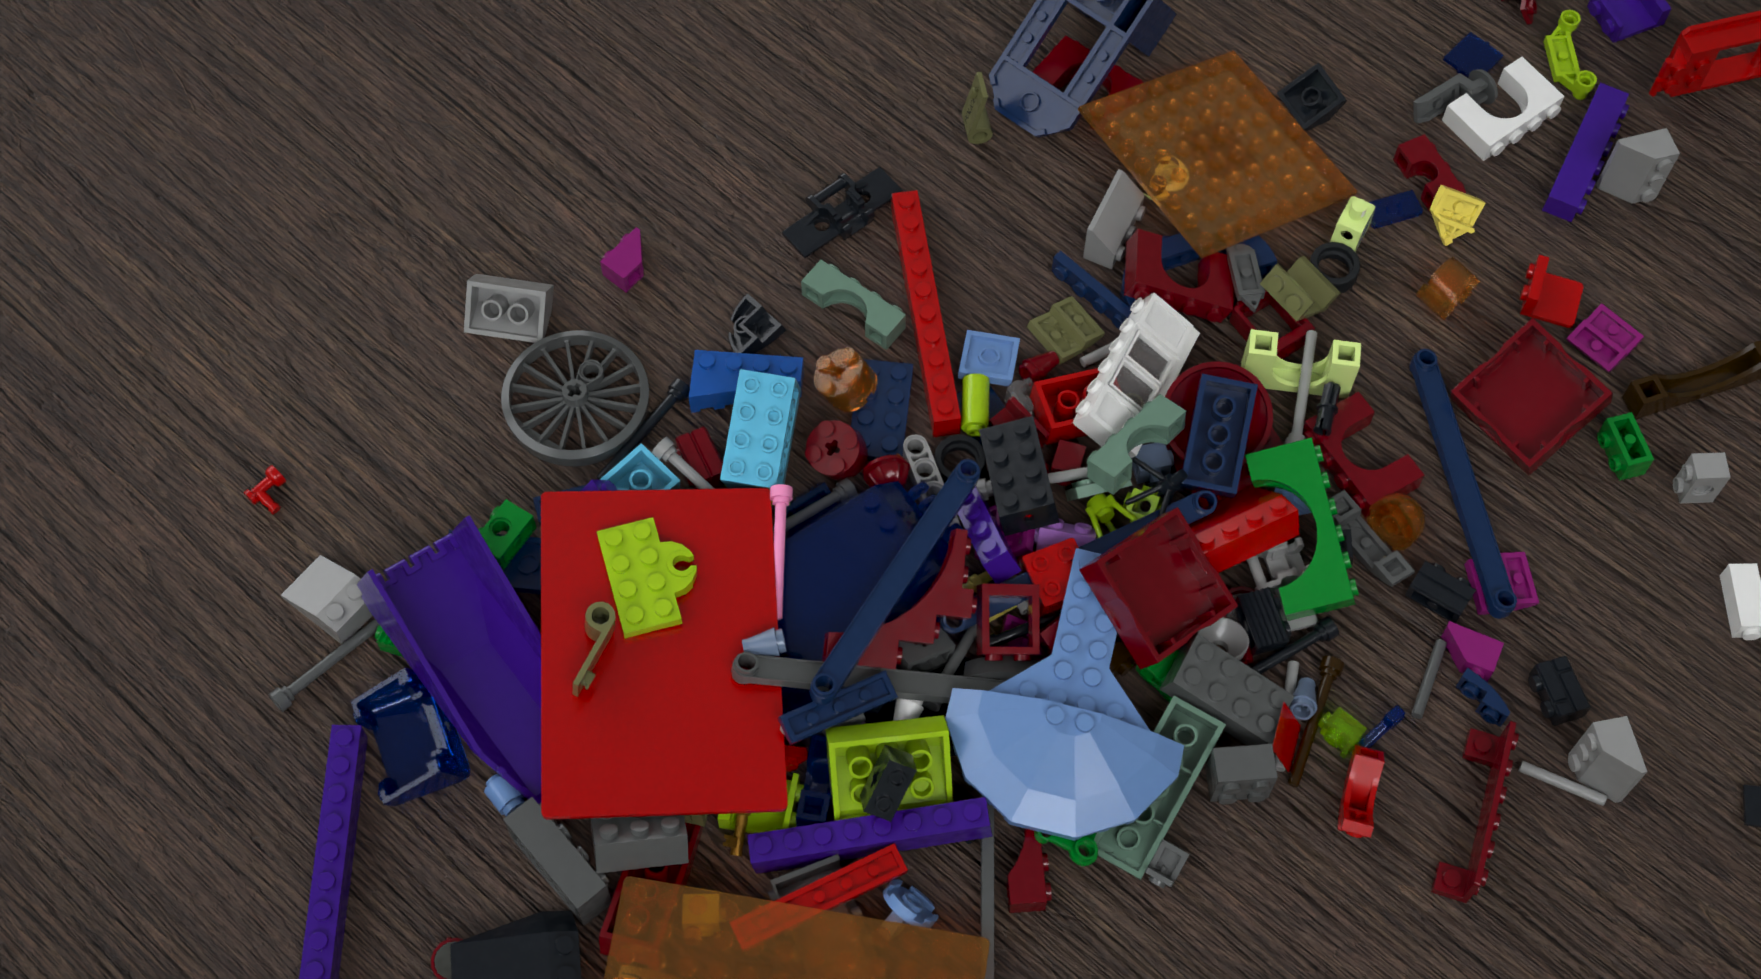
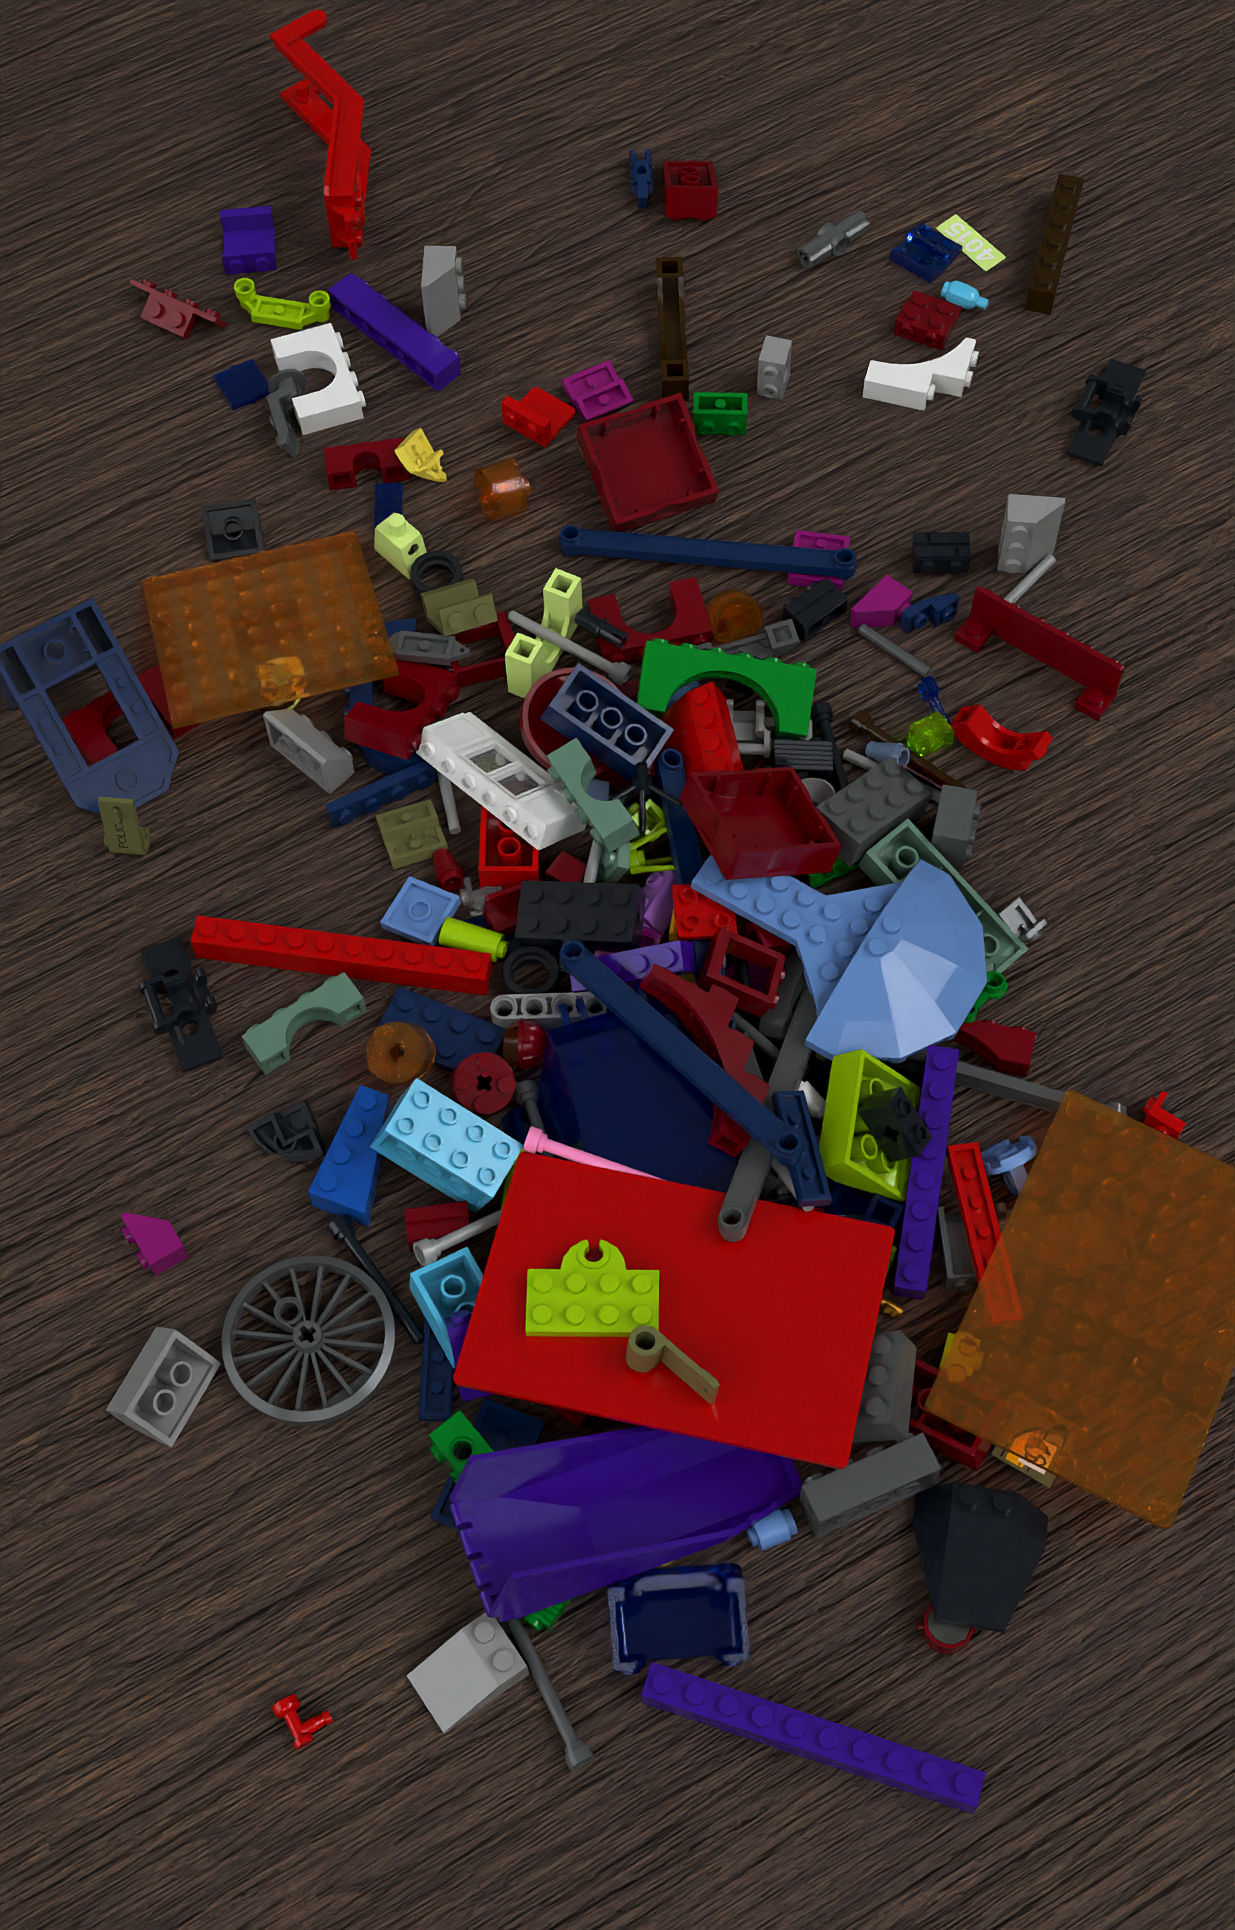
camera: 70 degrees left, 0 degrees up
sand blue cone [742,627,787,656] -> none

